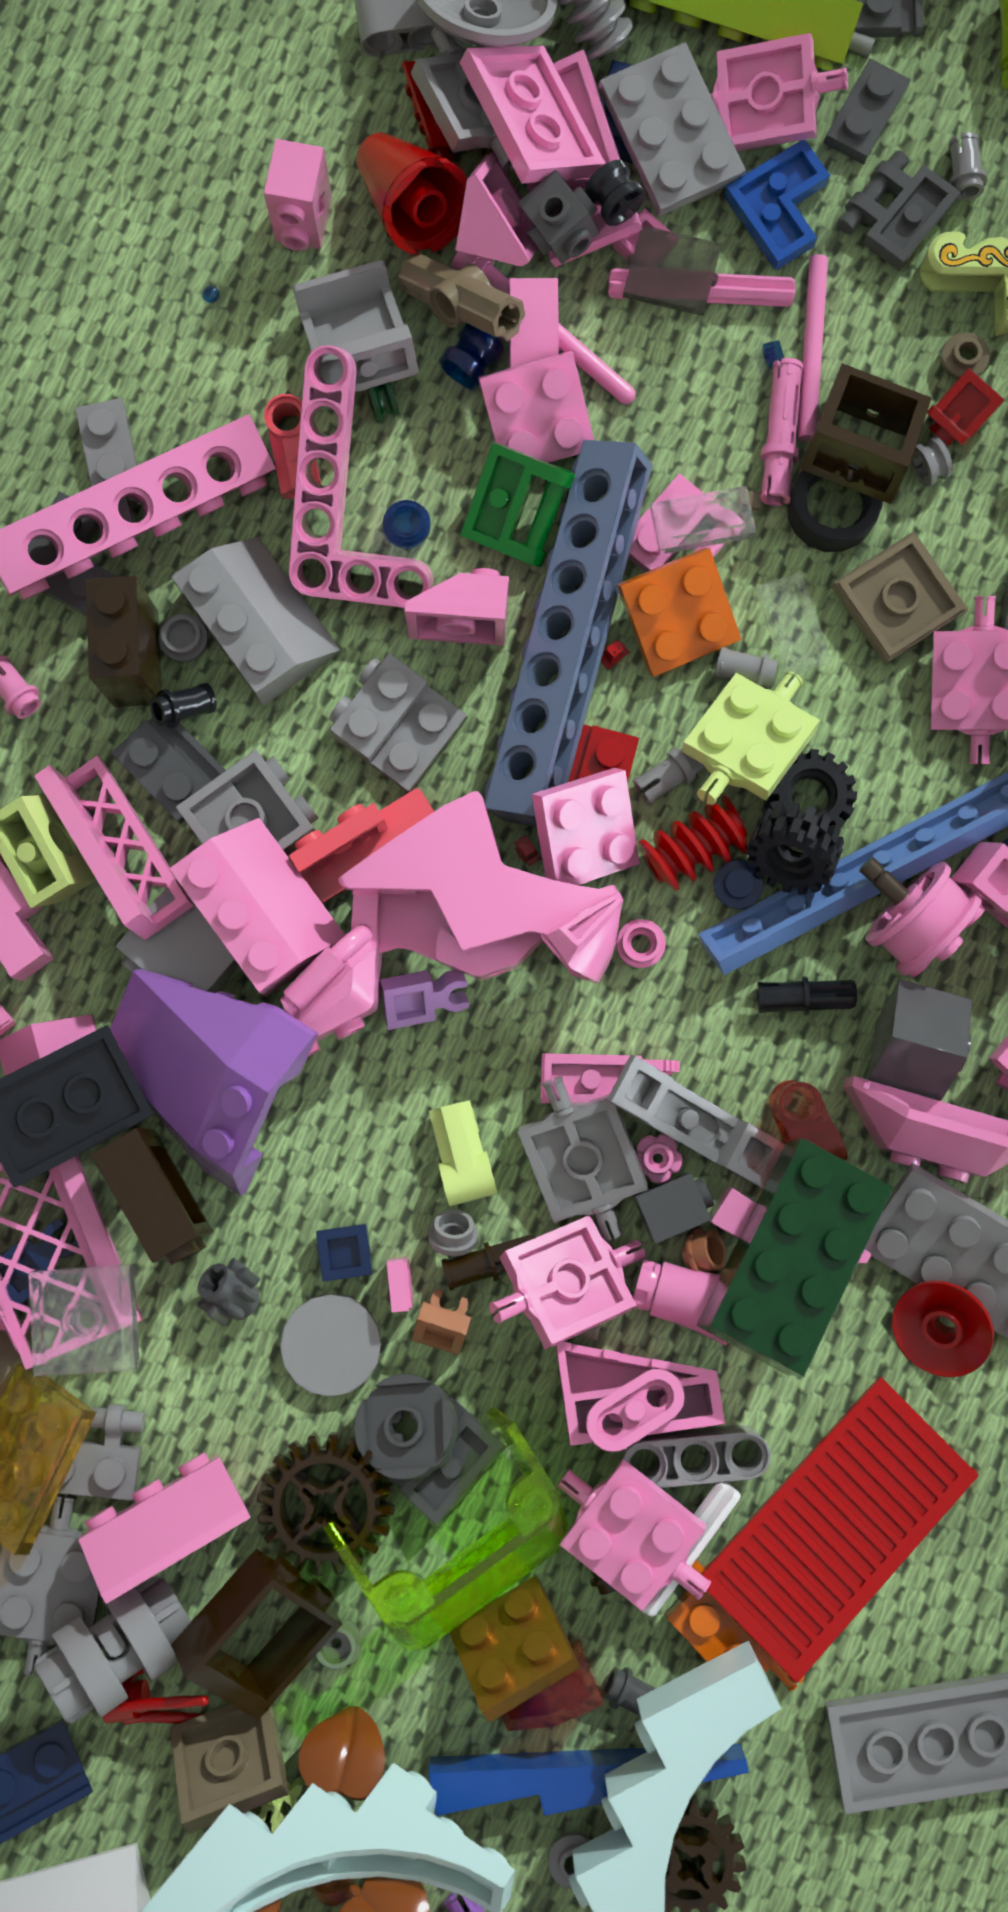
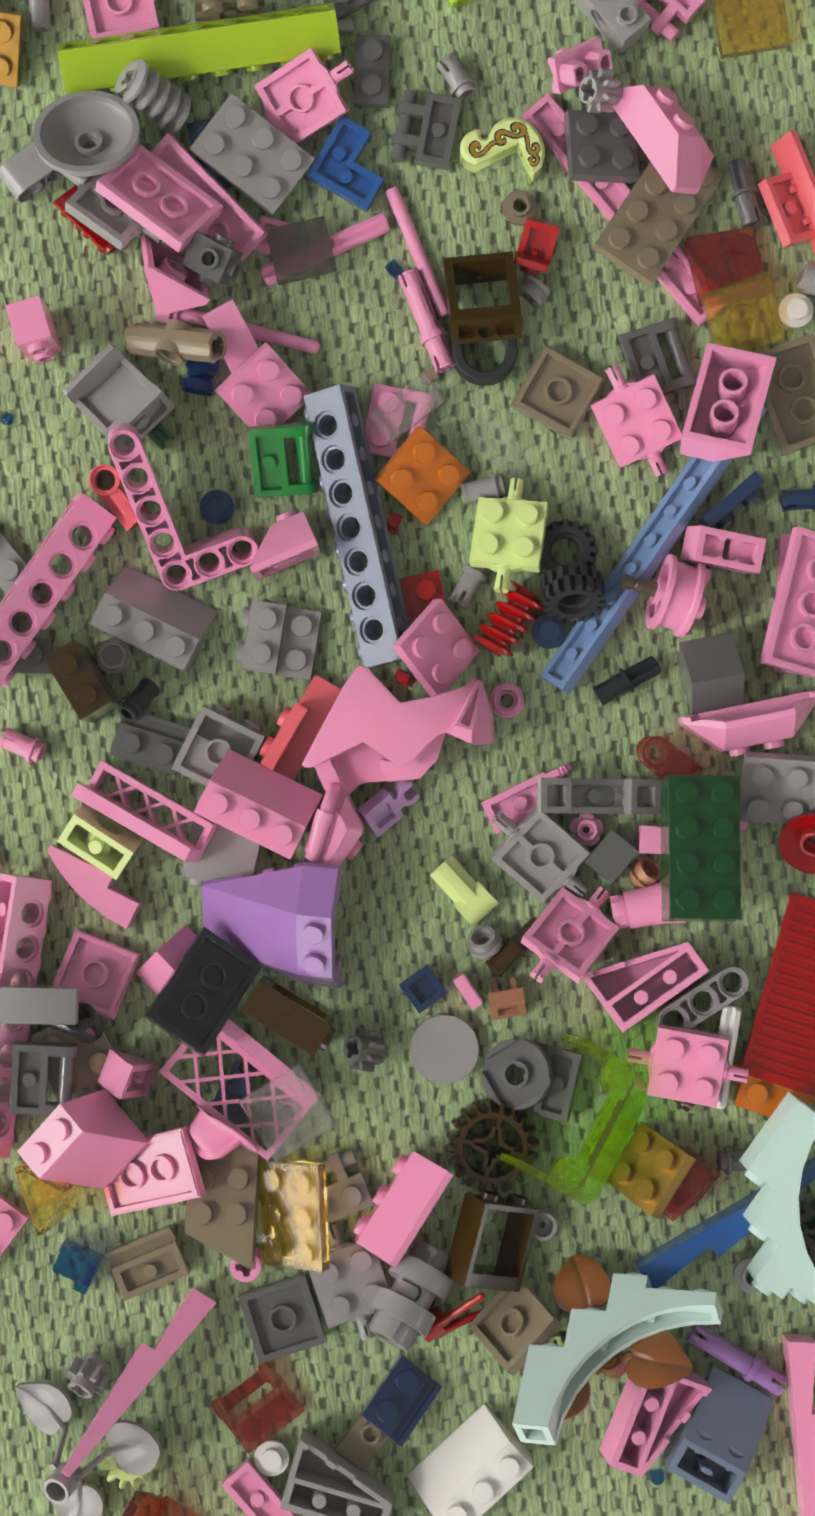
camera: 25 degrees left, 5 degrees up
red cone [356,132,467,255] -> none
black wheel [585,160,646,226] -> none
bright pink plate [586,1369,684,1452] -> none

